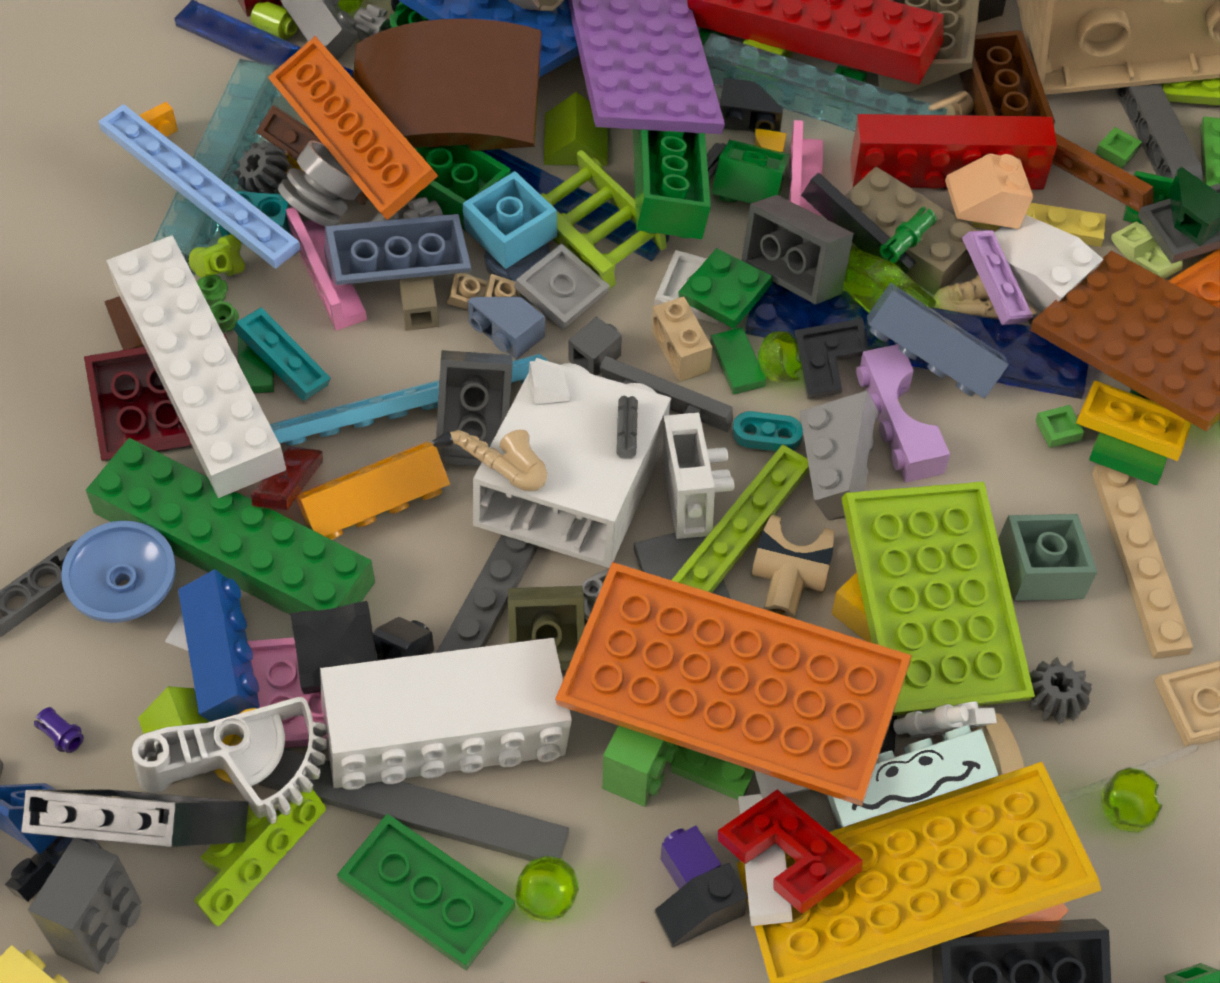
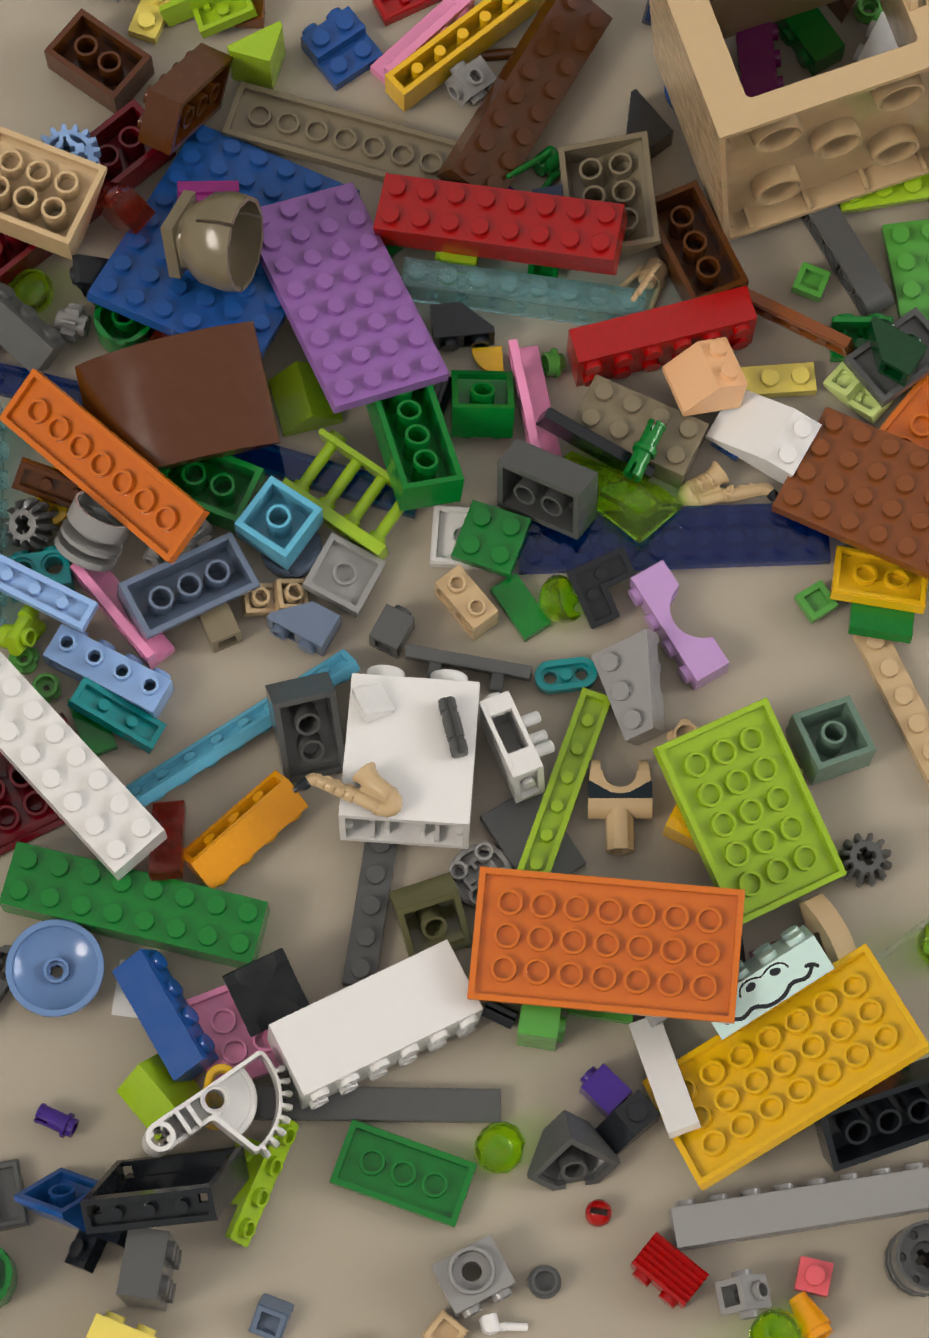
camera: 15 degrees left, 15 degrees up
black slope [373,617,434,661] -> none
red plate [718,789,863,914] -> none
sand blue brick [867,283,1009,399] -> none
white plate [893,702,997,738] -> none
lavender tile [962,230,1033,325] -> none
none -> light blue brick [43,624,174,719]
none -> black piece [480,1001,519,1029]
none -> dark grey slope [527,1110,620,1191]
none -> bright green plate [541,348,566,378]

